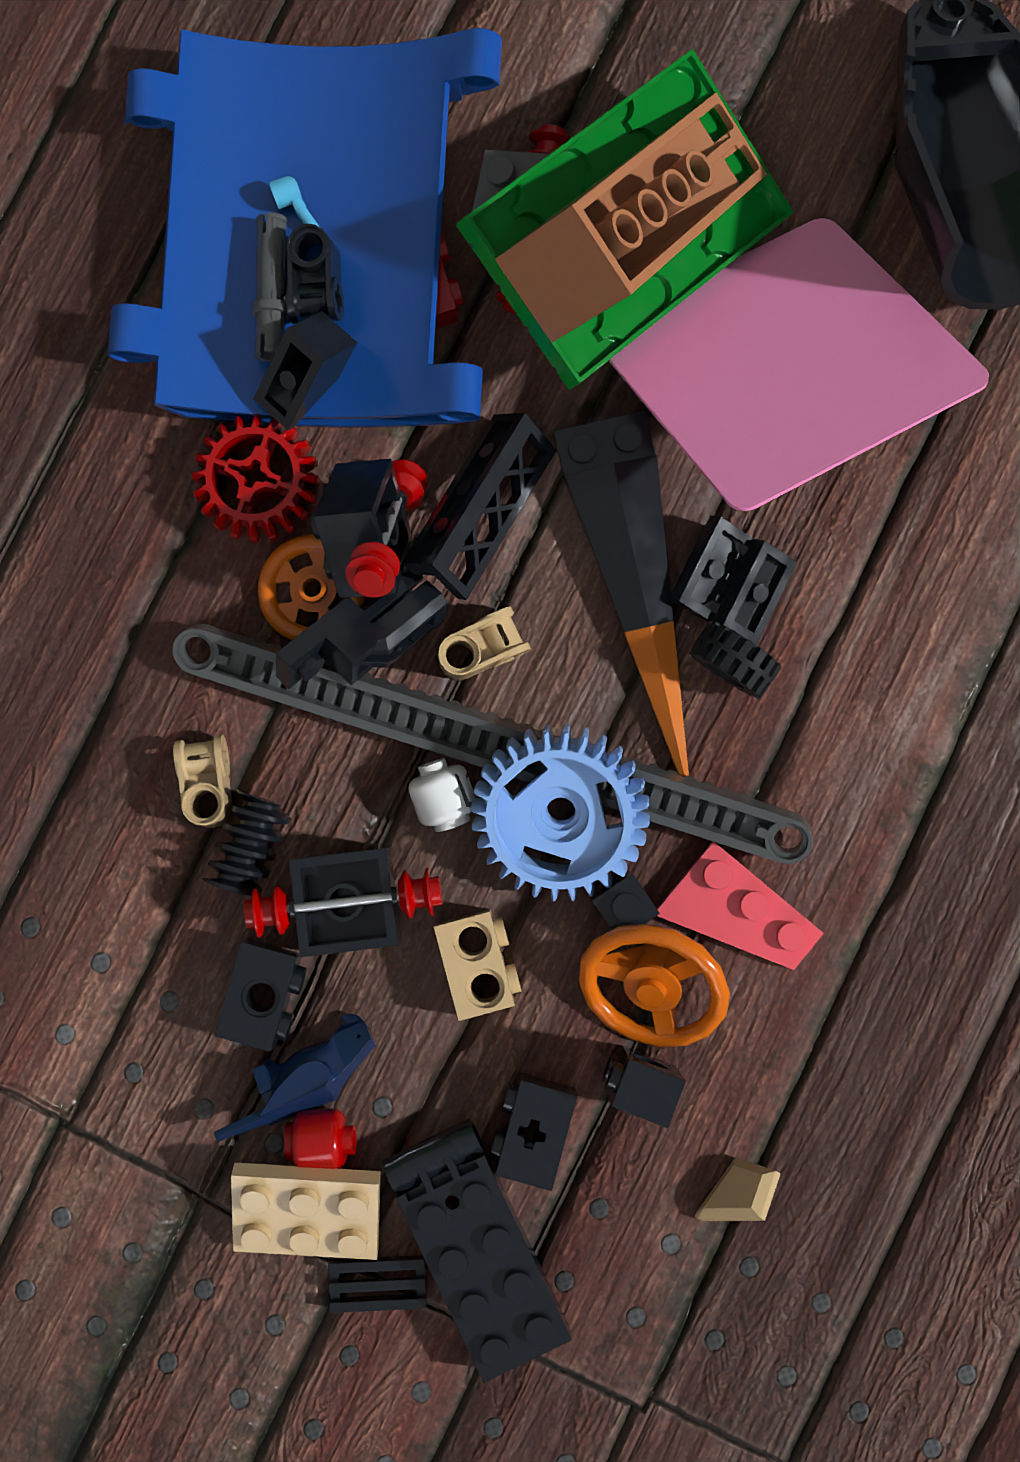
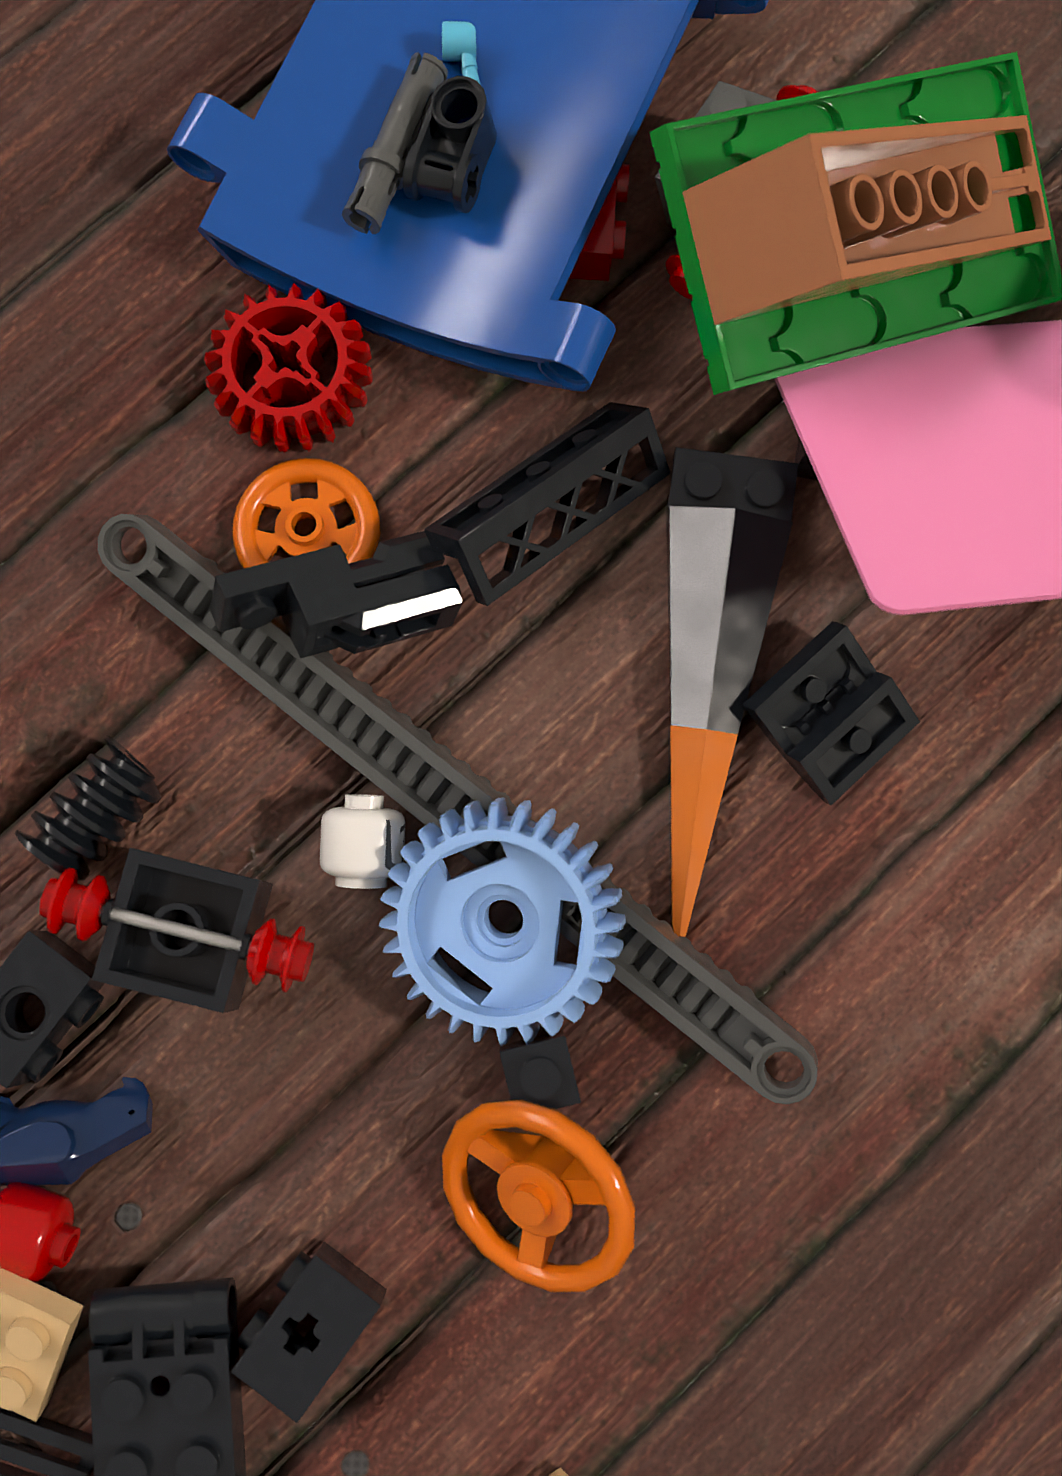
camera: 15 degrees right, 5 degrees down
tan piece [173,734,233,828] -> none
black slope [253,311,358,430] -> none
black brick [311,458,428,598] -> none
tan brick [434,909,522,1021] -> none
tan piece [438,606,531,680] -> none
black brick [602,1046,686,1128] -> none
coral wing [657,841,824,970] -> none
black tyre [689,621,782,699] -> none

